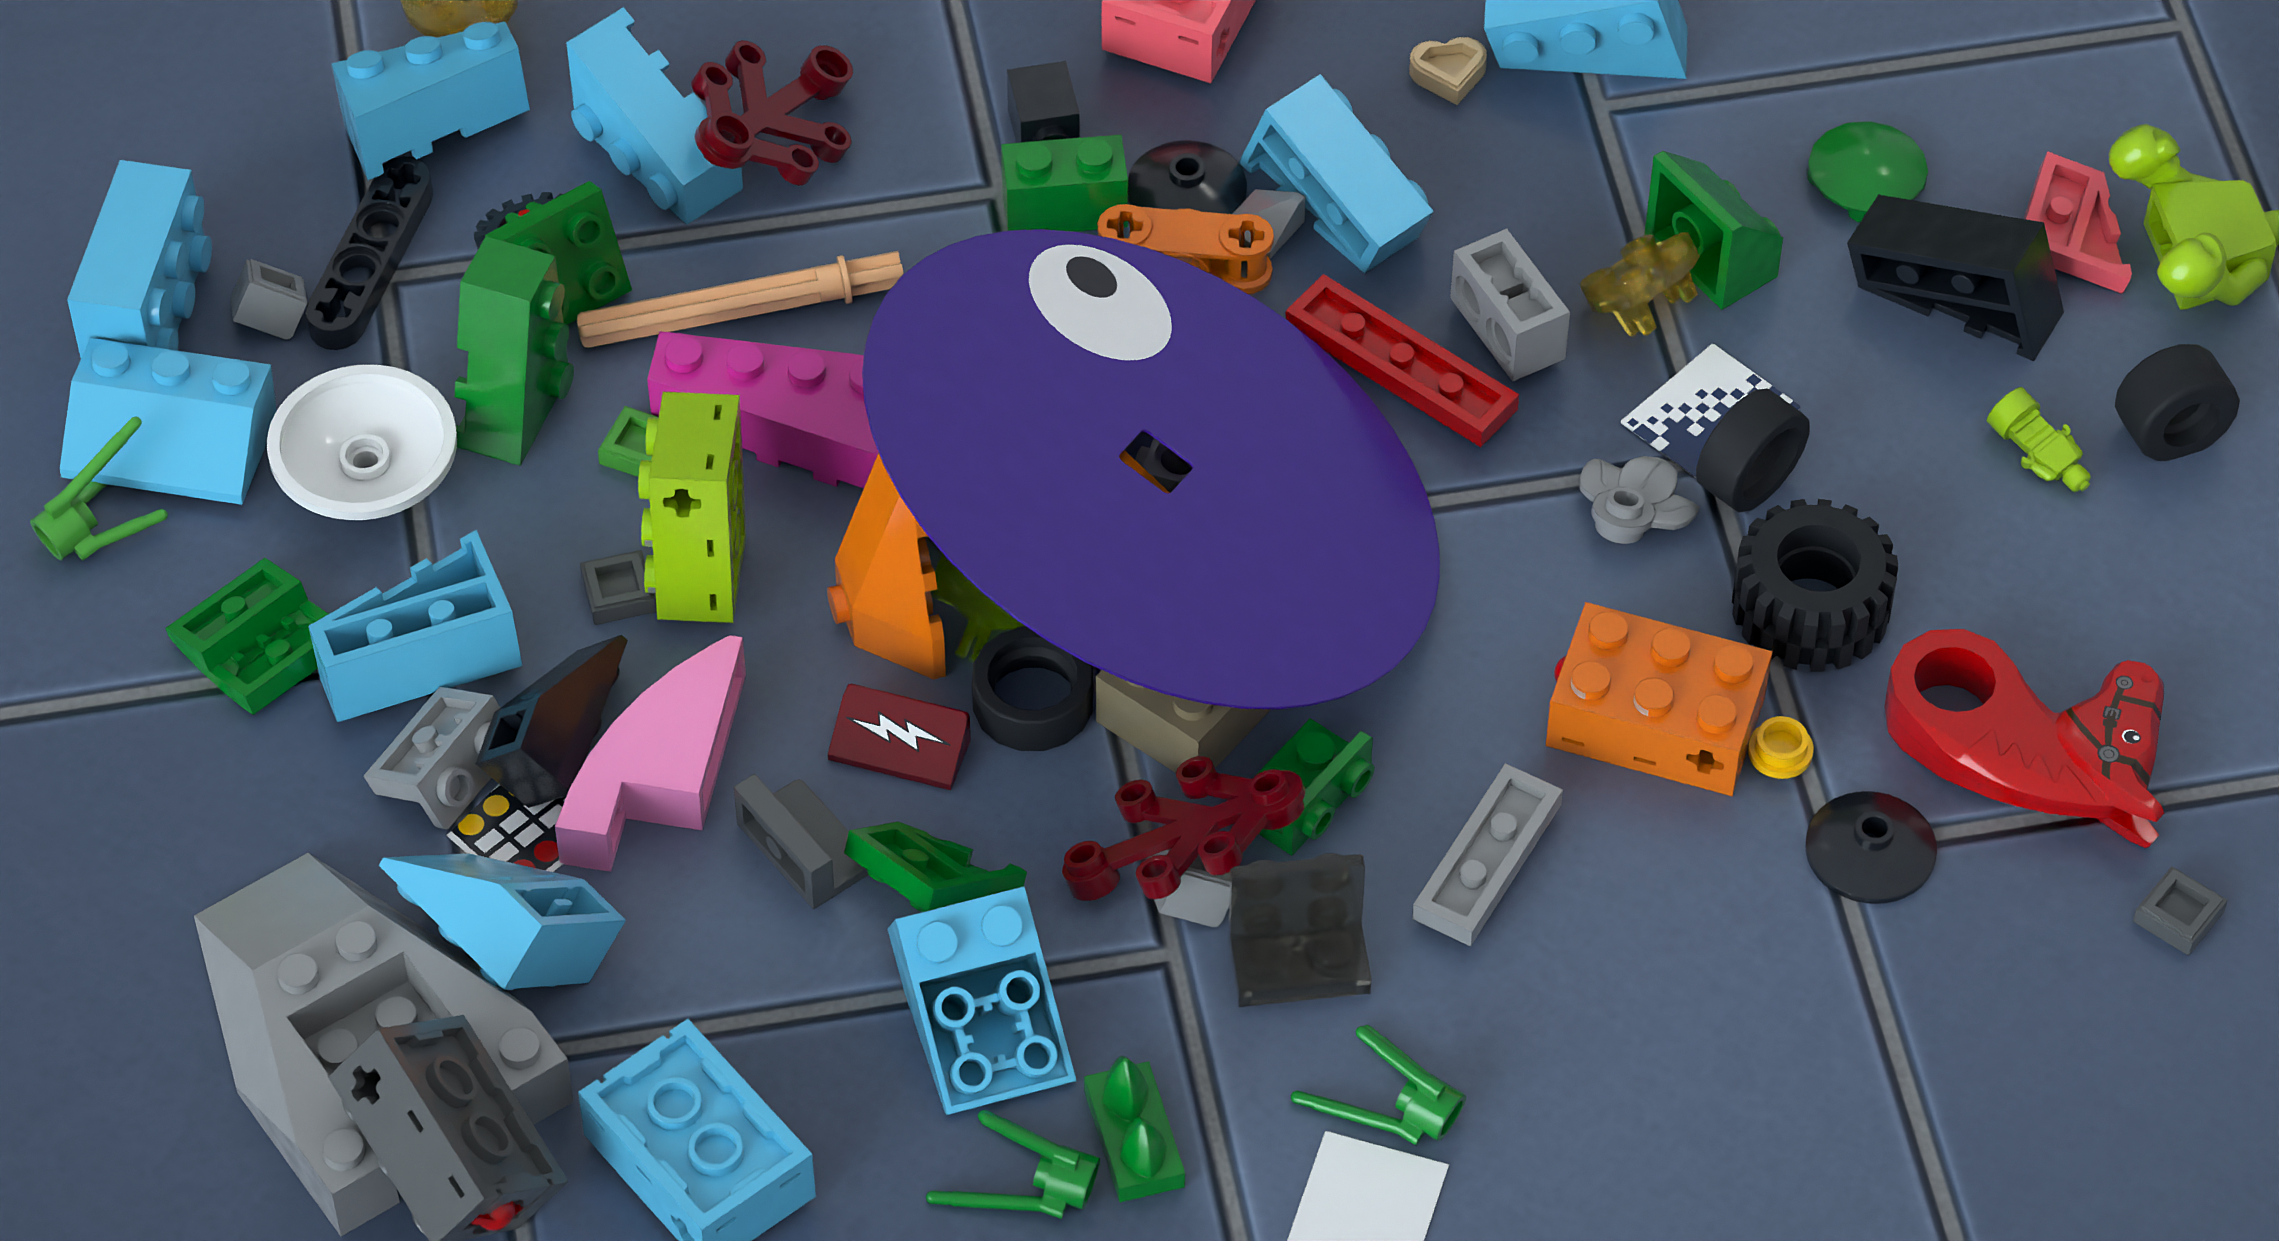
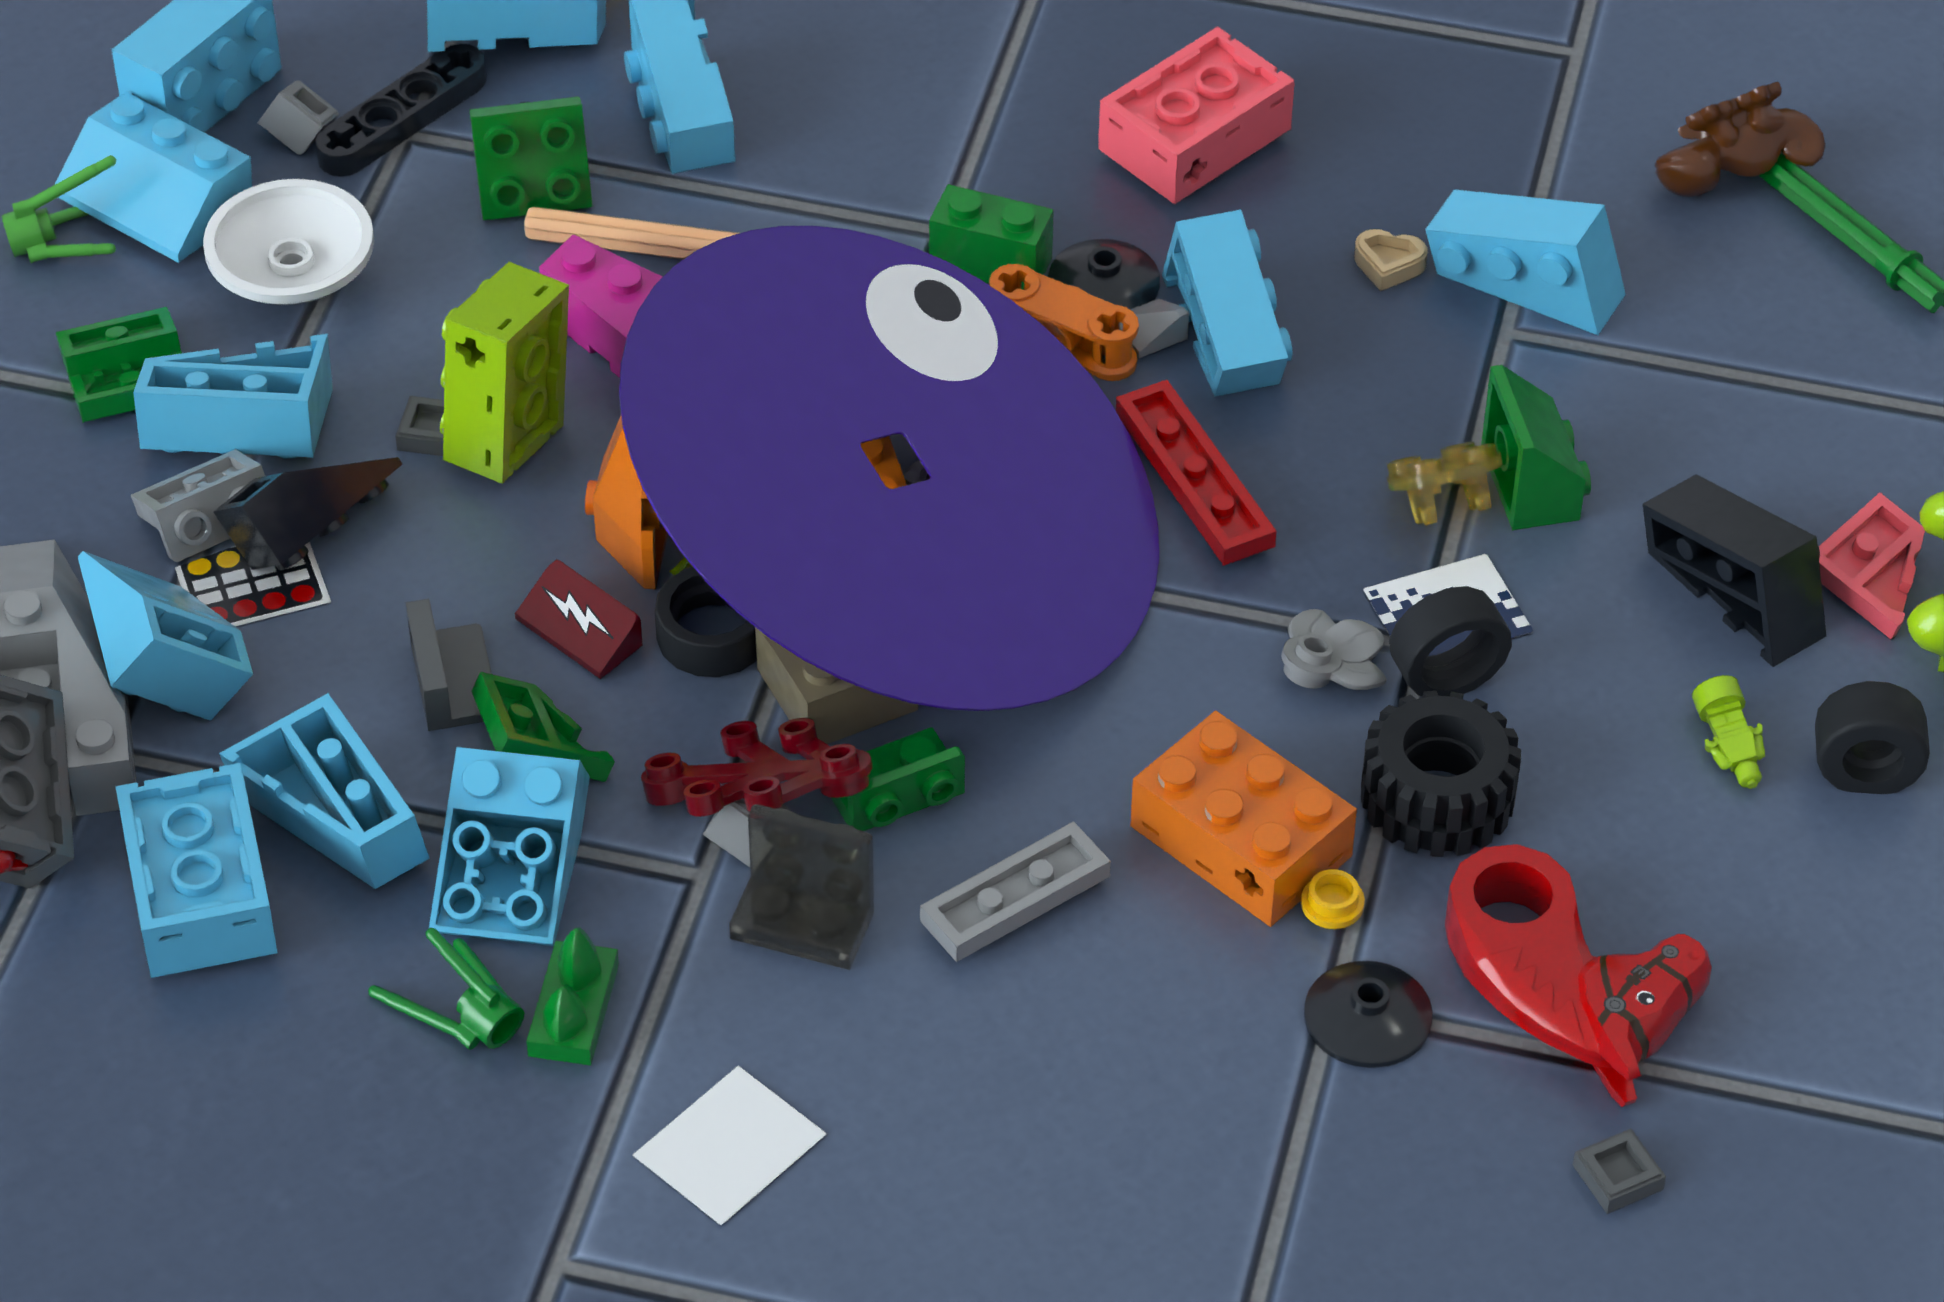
camera: 25 degrees right, 5 degrees down
green wedge [455,236,574,466] -> none
bright pink slope [555,635,746,872] -> none
dark red plant [691,40,853,186] -> none
black brick [1007,61,1080,143] -> none
green plant [1290,1025,1467,1146] -> none
light grey brick [1450,229,1570,382] -> none
green dish [1806,121,1928,223] -> none
none -> medium azure wedge [219,693,430,889]

